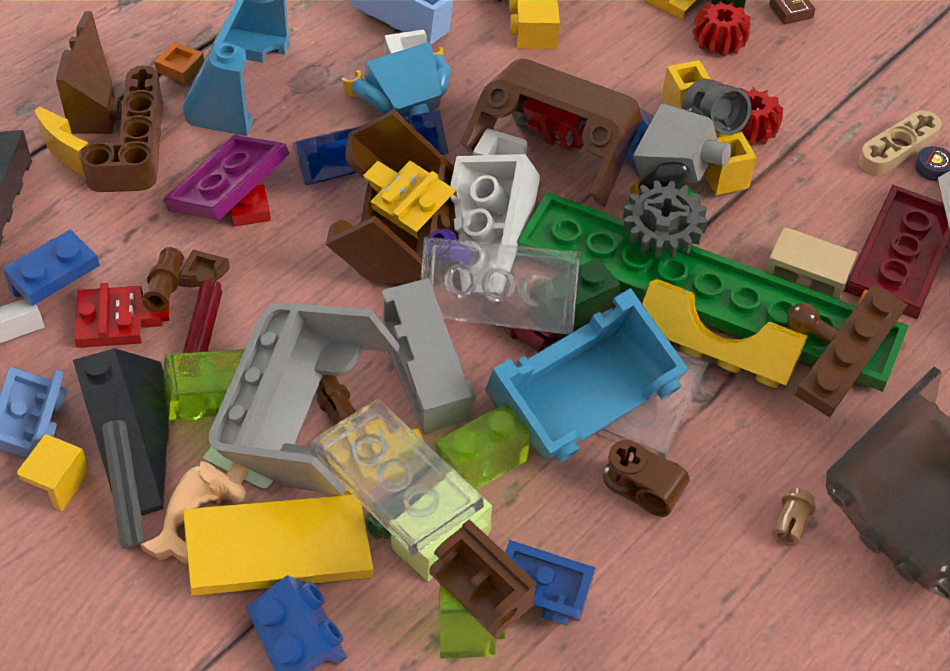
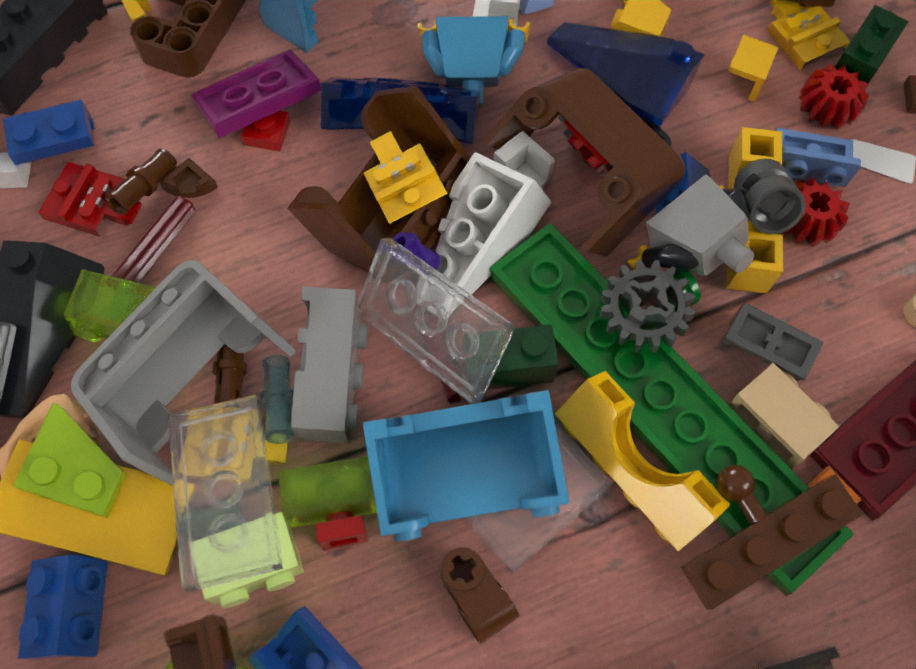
camera: 25 degrees right, 15 degrees up
none -> lime wing [13,403,126,518]
none -> clear light blue pin [260,355,294,444]
none -> red plate [315,511,368,550]
none -> clear blue wedge [547,22,704,126]
none -> dark grey hinge [720,302,824,382]
none -> yellow panel [728,35,779,102]
none -> medium blue bracket [775,127,861,187]
none -> white sticker [852,139,916,184]

